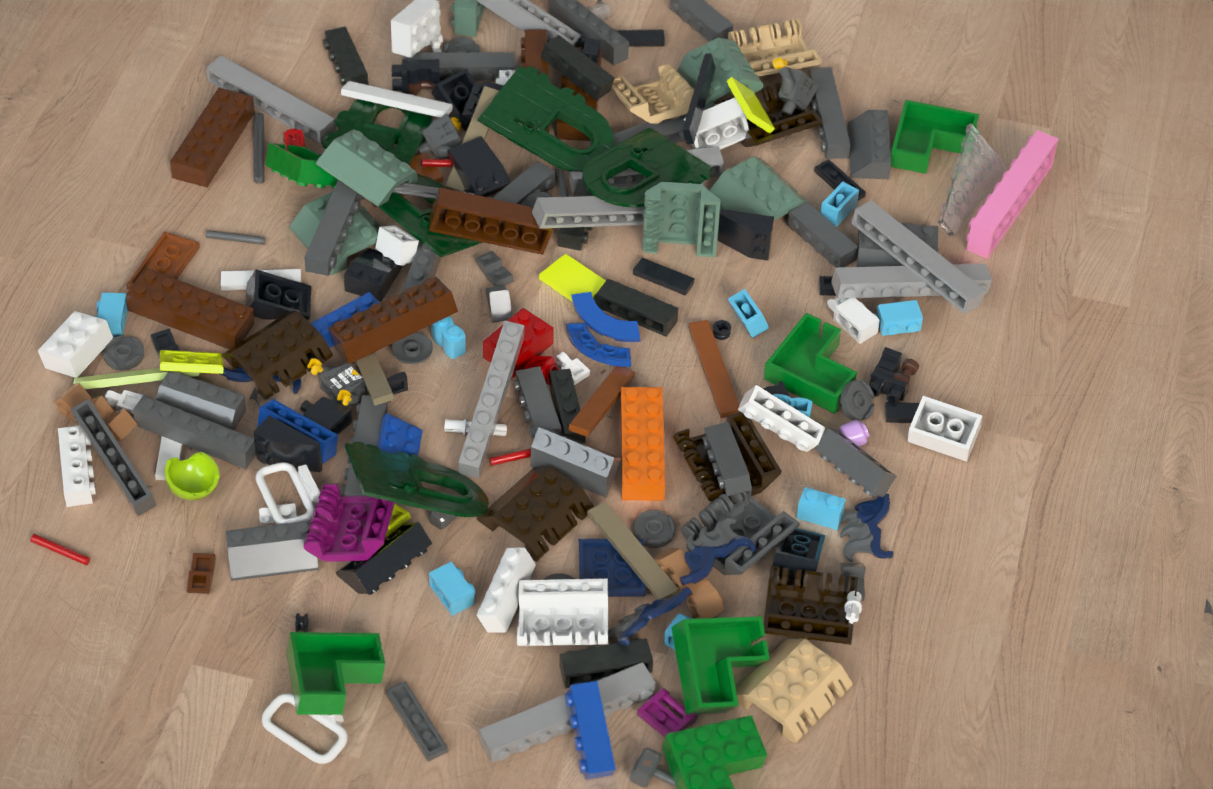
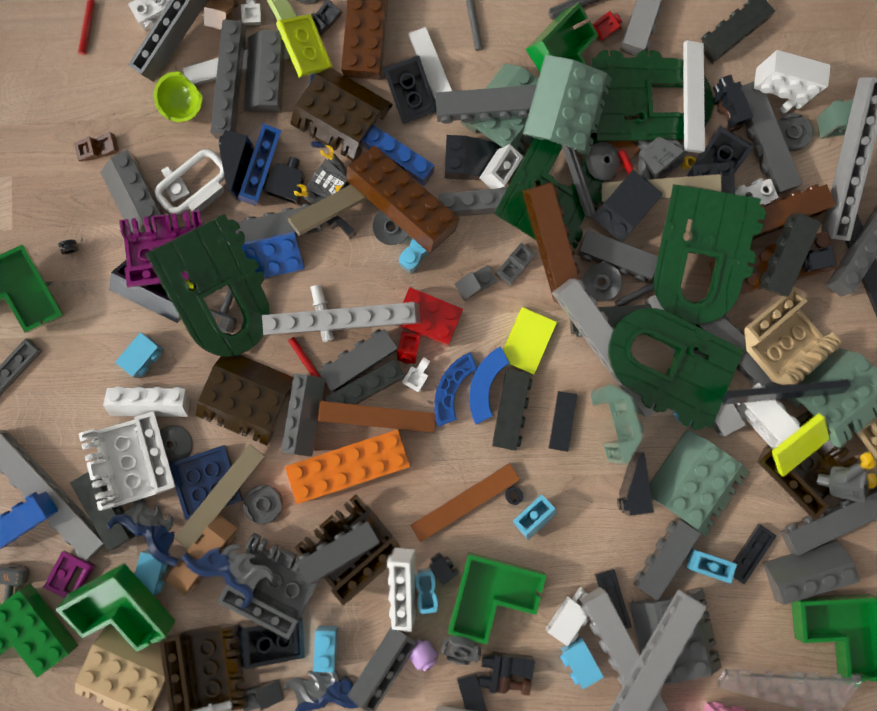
camera: 75 degrees right, 35 degrees up
none -> dark grey dish [585,142,621,181]

